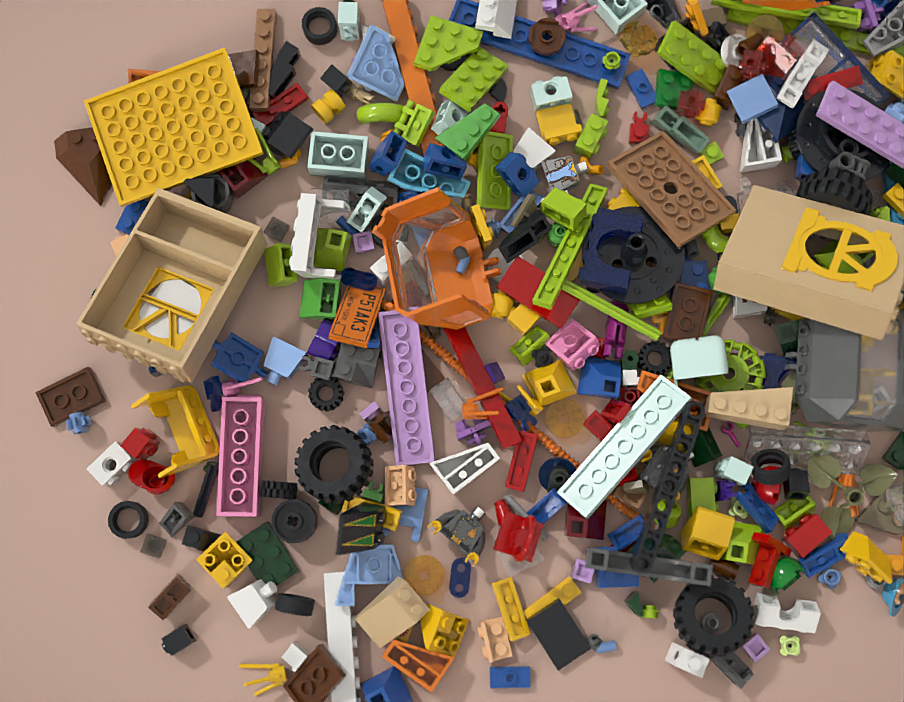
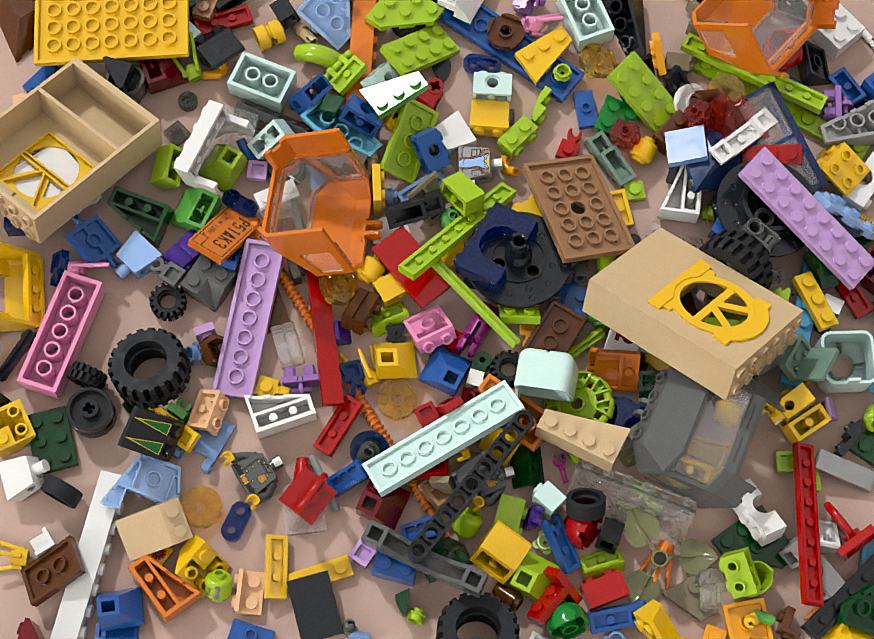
camera: 15 degrees right, 10 degrees down
arm [453,246,470,275] -> none
orange plant [462,387,504,420] -> none
none -> dark green wedge [107,186,174,247]
none -> clear smoke tile [178,91,198,112]
none -> lime head [205,569,233,602]
none -> yellow plate [254,375,291,396]
none -> dark green slope [317,94,344,119]
none -> clear yellow plate [319,273,359,306]
none -> reddish brown brick [340,287,382,335]
none -> clear blue plate [463,53,501,74]
none -> yellow wing [514,26,572,85]
none -> orange piece [587,347,641,392]

